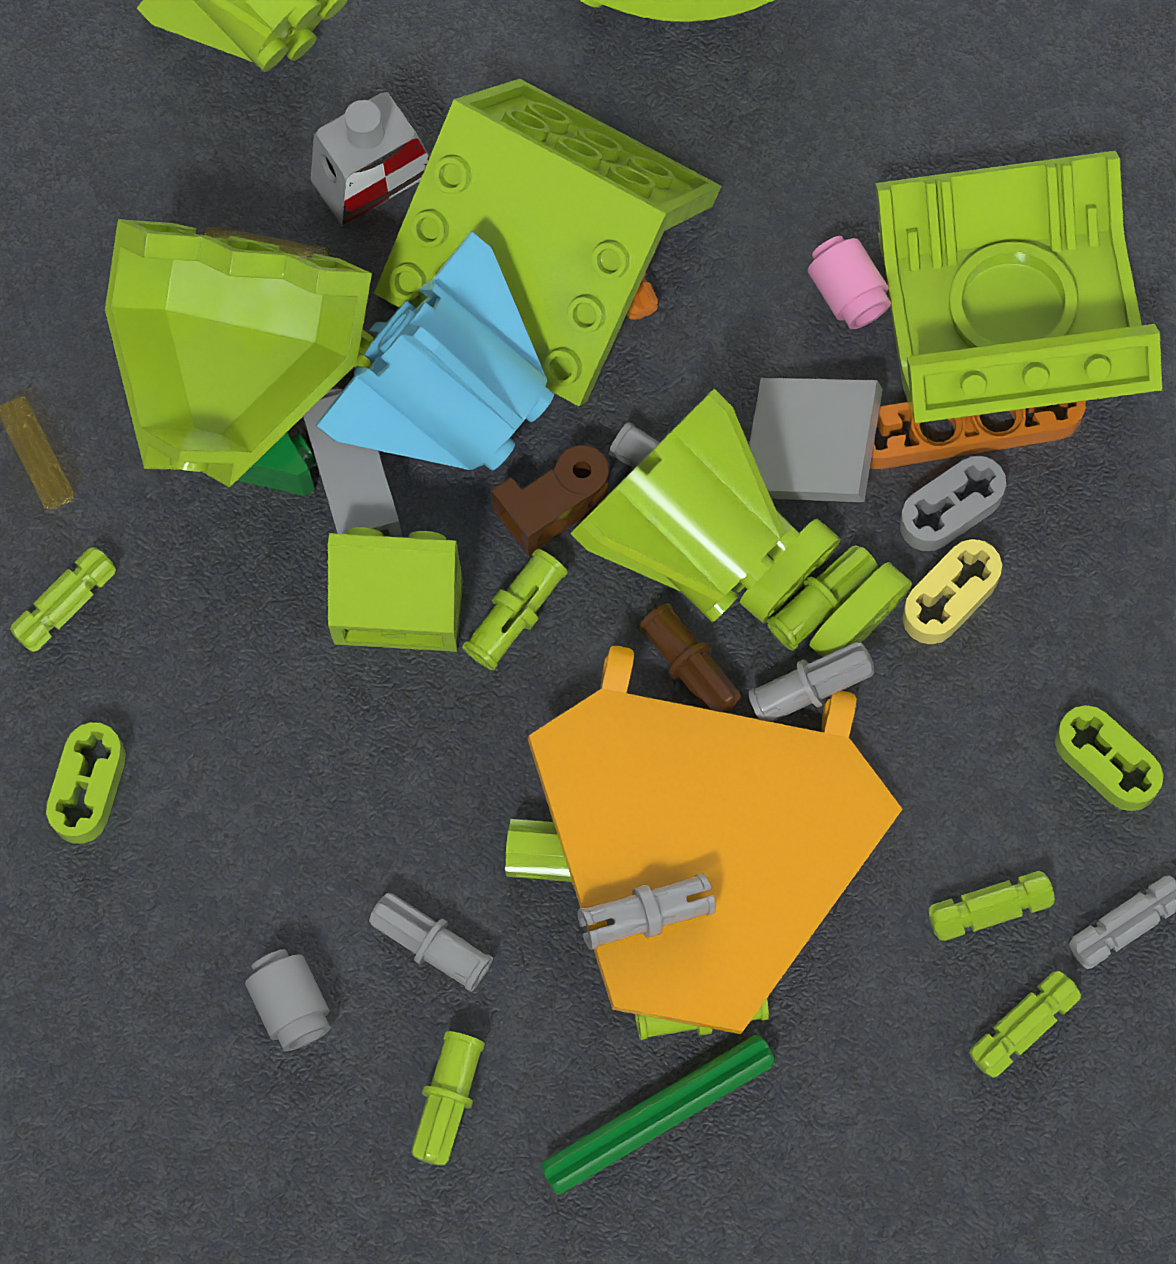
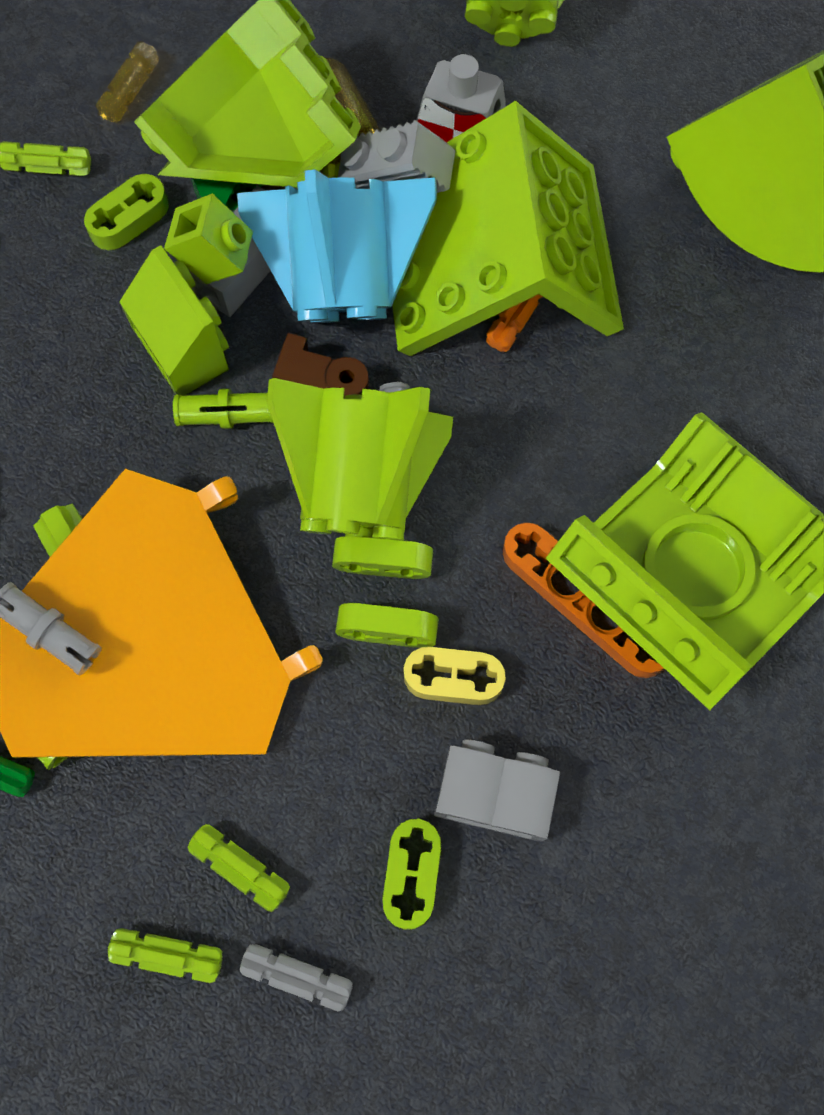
camera: 50 degrees right, 0 degrees up
reddish brown axle [639,603,741,713] -> none
light grey axle [748,642,874,722] -> none
light grey tile [749,378,883,502] -> none
lime axle [767,545,879,651] -> none
bright pink brick [808,236,891,329] -> none
light grey beam [899,456,1006,551] -> none
none -> lime beam [84,174,169,250]
none -> lime brick [164,193,253,284]
none -> light grey brick [337,120,455,193]
none -> light grey brick [434,739,560,842]

